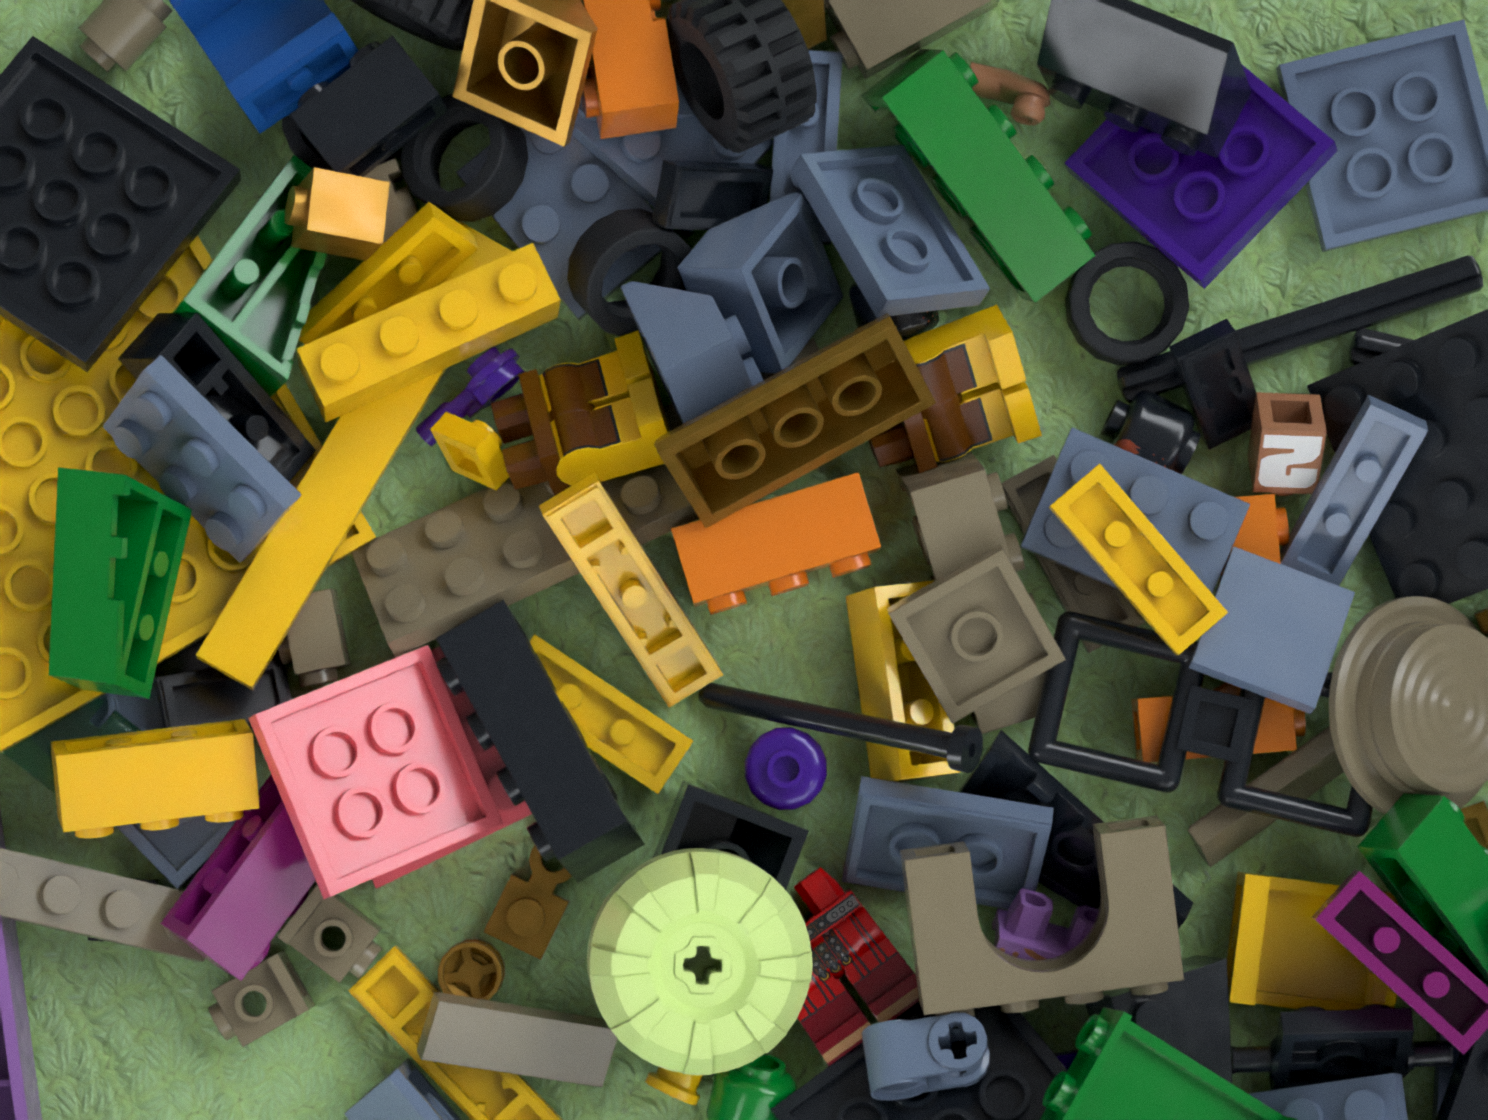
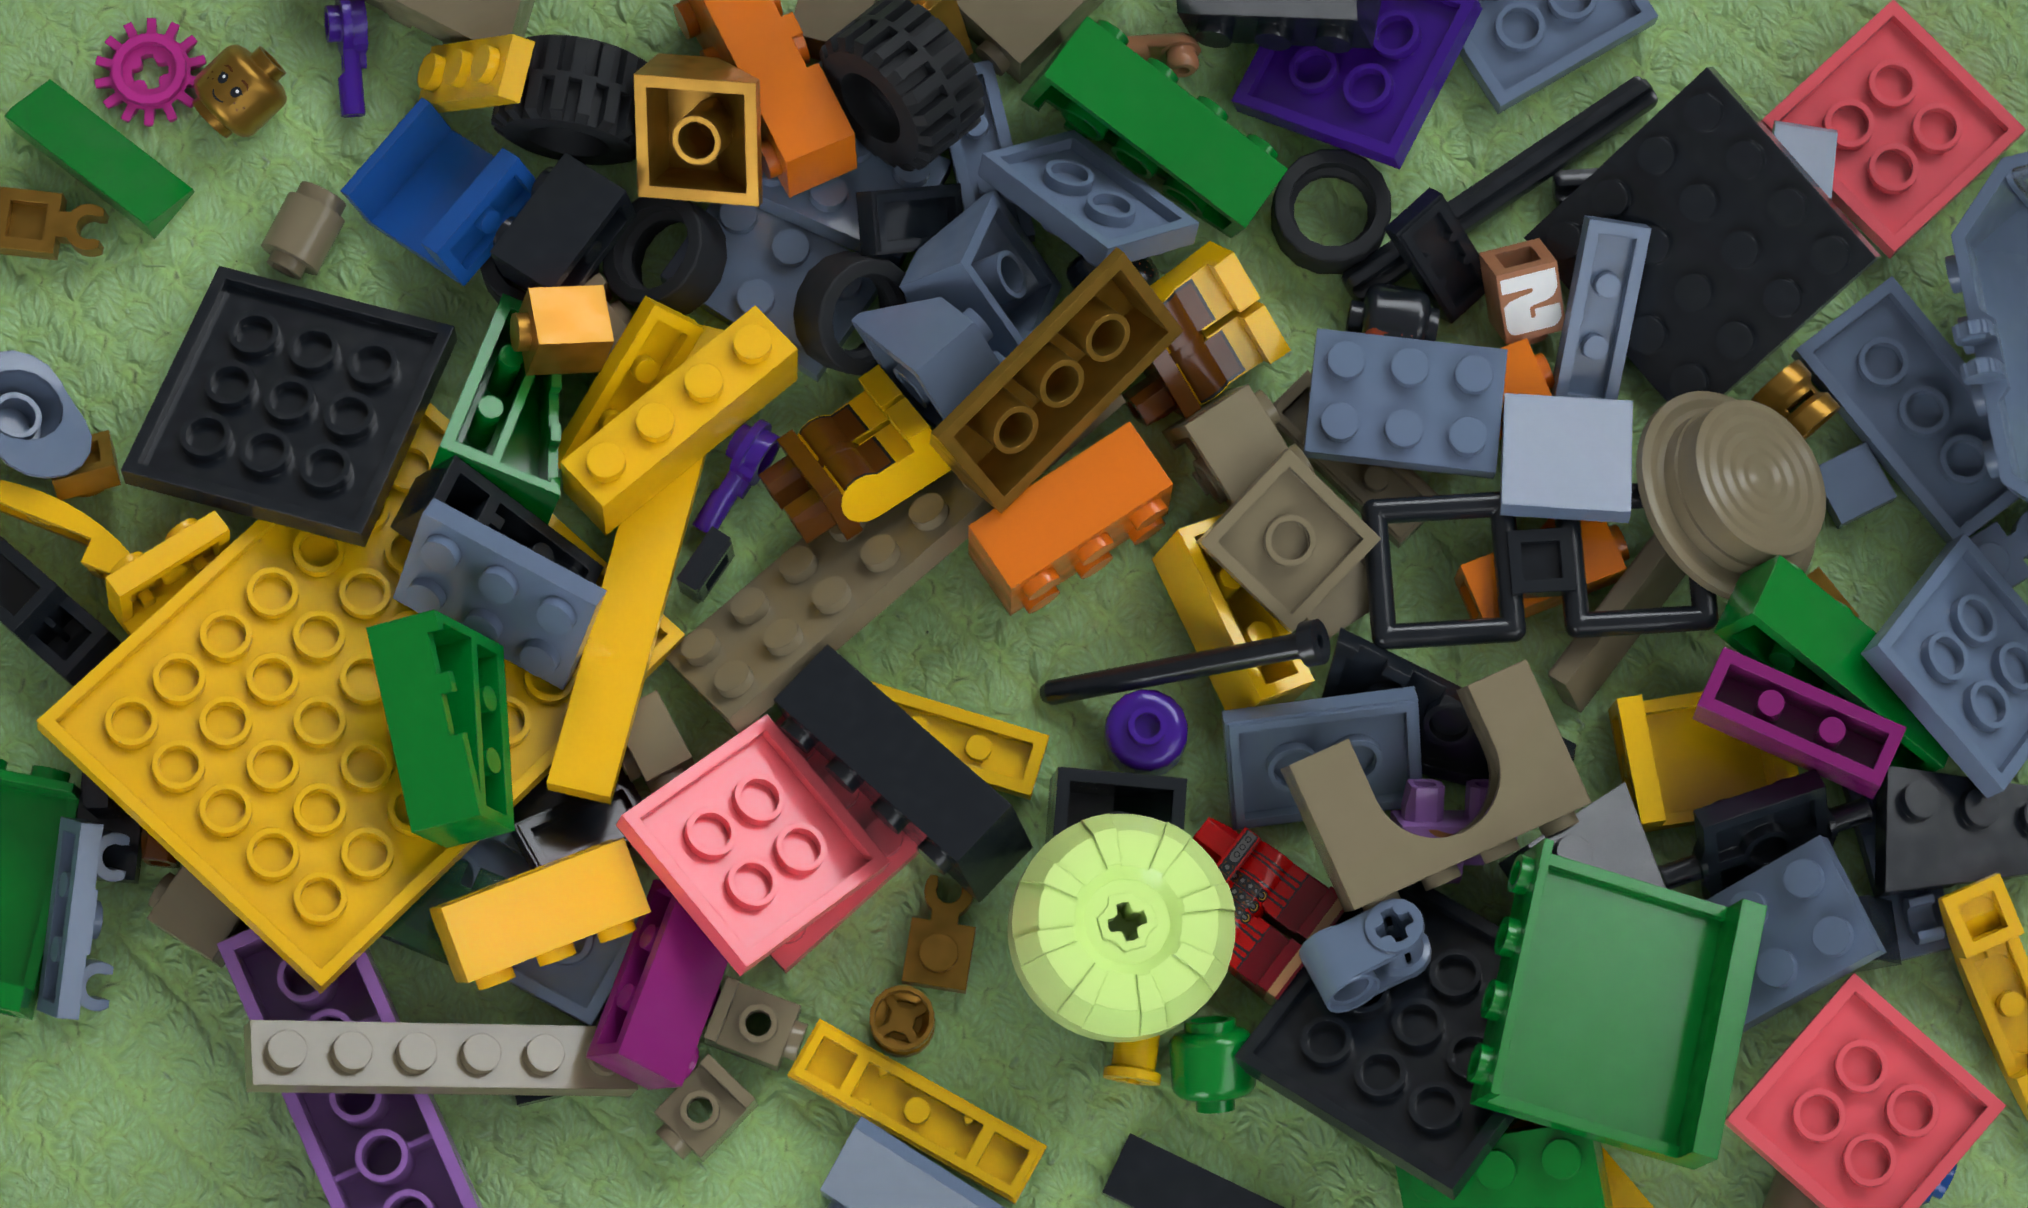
camera: 15 degrees left, 10 degrees down
dark tan tile [417,992,618,1087] -> none
yellow plate [430,411,509,491] -> none
yellow plate [539,472,723,708] -> none
yellow plate [1049,463,1228,656] -> none
none -> black tile [676,526,735,604]

